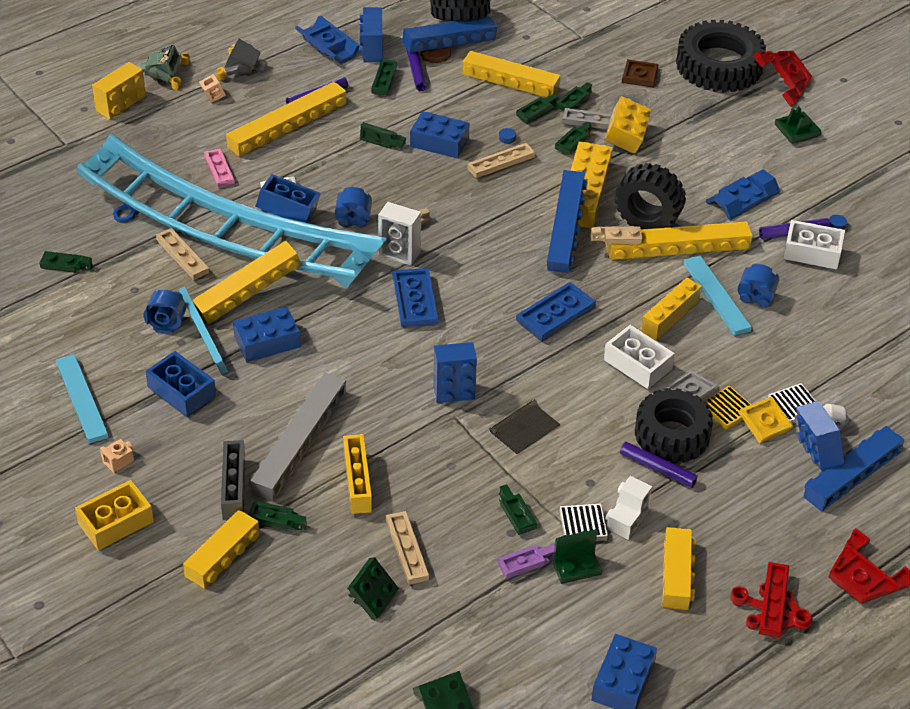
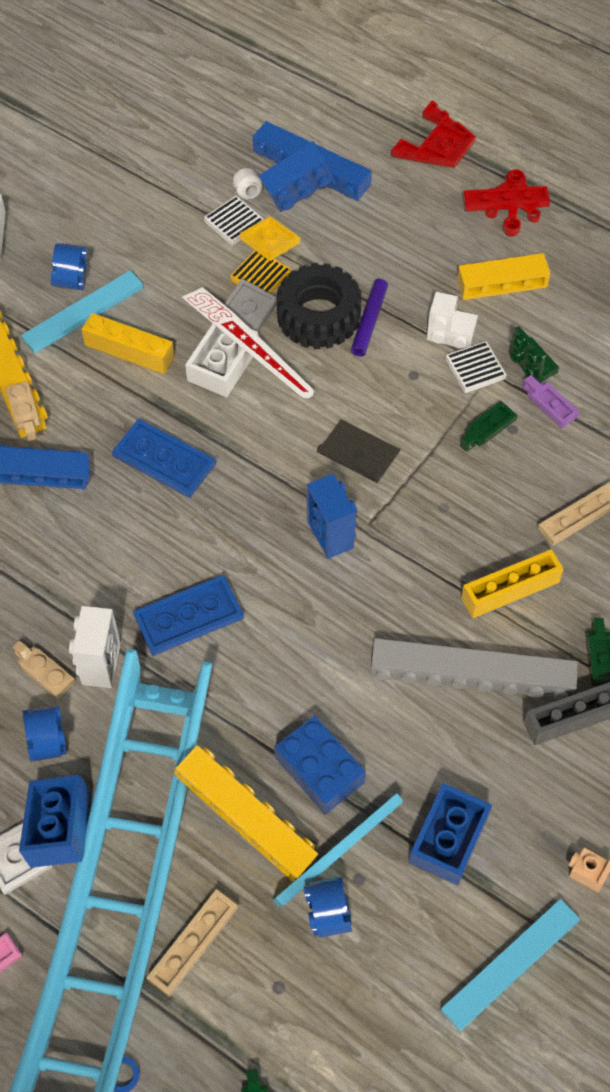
camera: 105 degrees left, 15 degrees up
none -> sticker [182,287,314,398]

